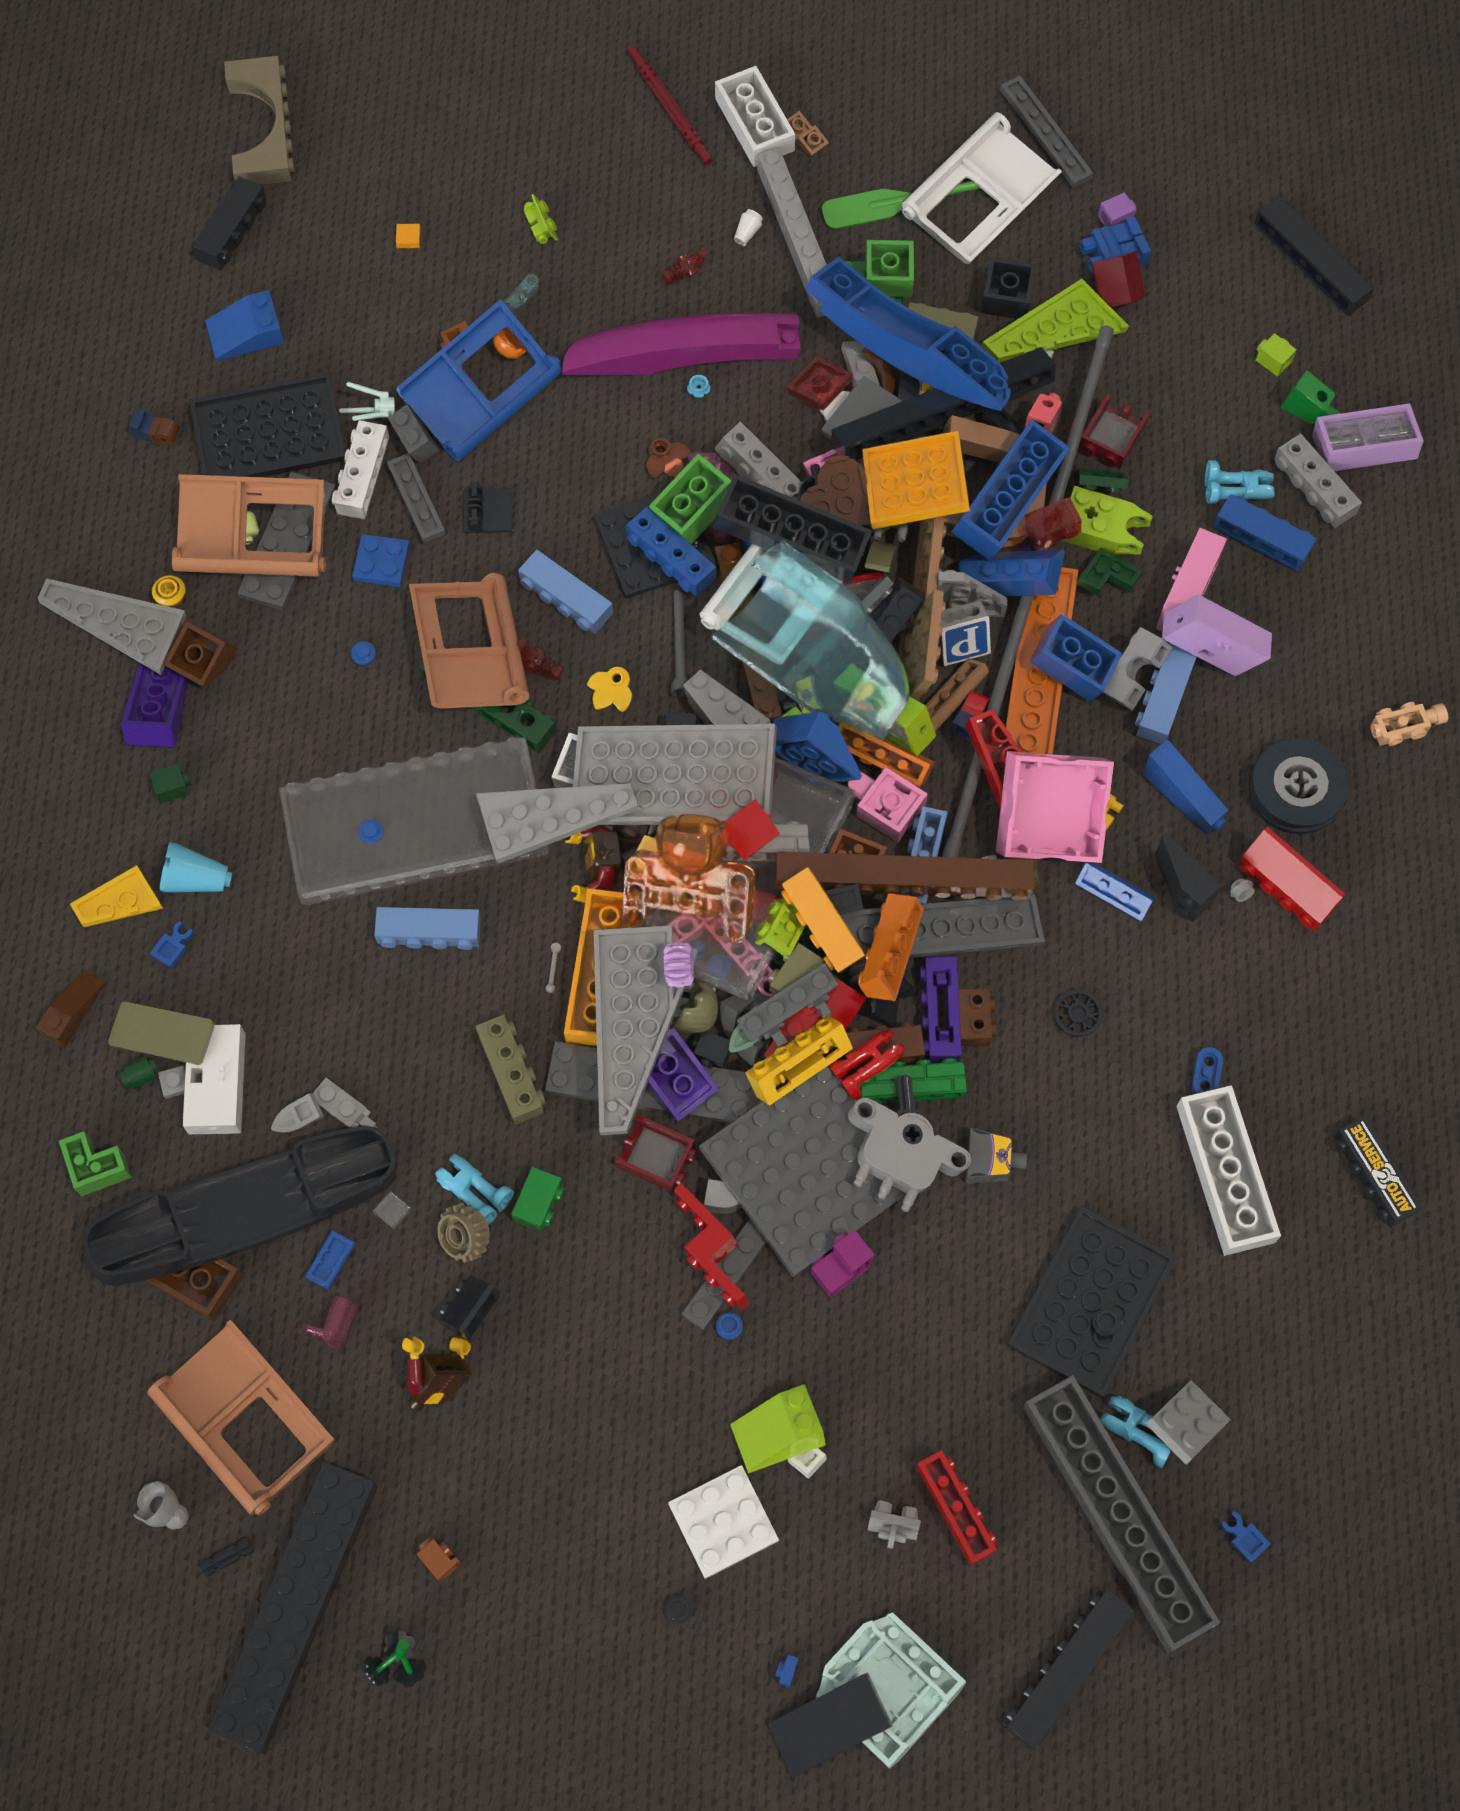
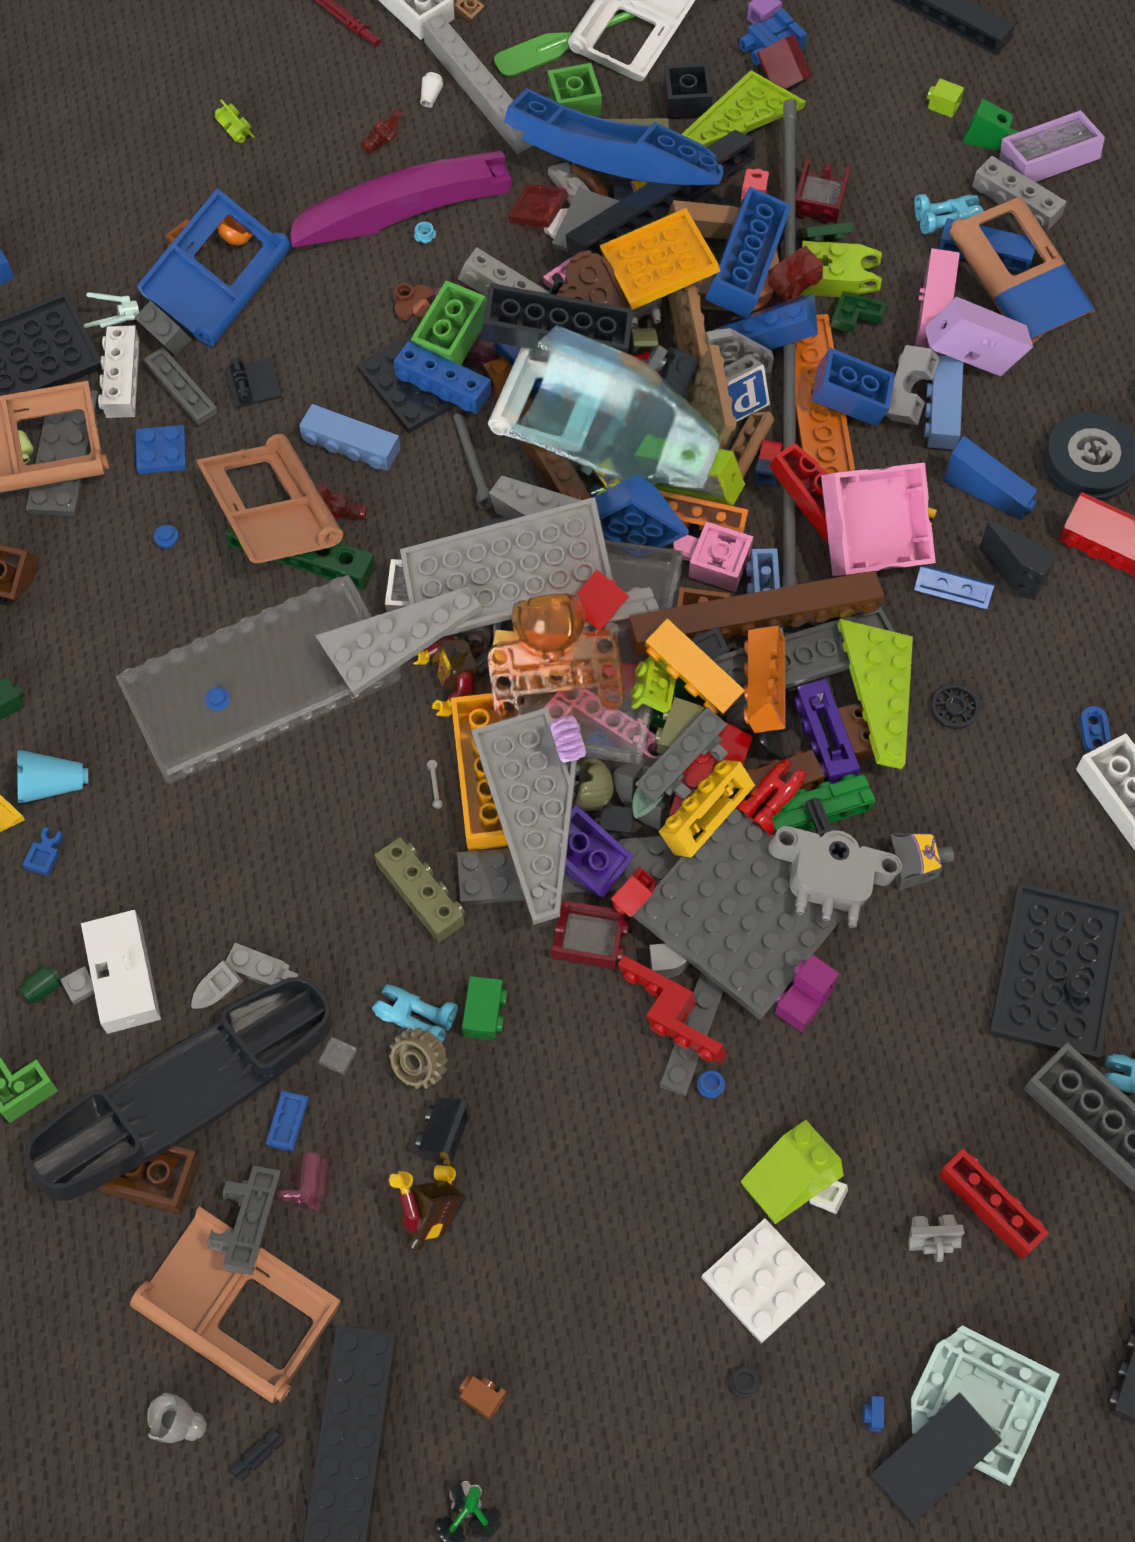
camera: 15 degrees left, 5 degrees down
olive piece [108,1002,215,1065] -> none
medium blue brick [374,907,481,950] -> none
light orange tile [396,224,421,248] -> none
clear light blue bar [504,274,539,314] -> none
yellow plate [587,667,632,712] -> none
light grey plate [1230,879,1254,902] -> none
none -> dark grey hinge [208,1165,281,1275]
none -> brick [611,865,659,917]
none -> lime wing [837,619,913,769]
none -> piece [949,197,1096,344]

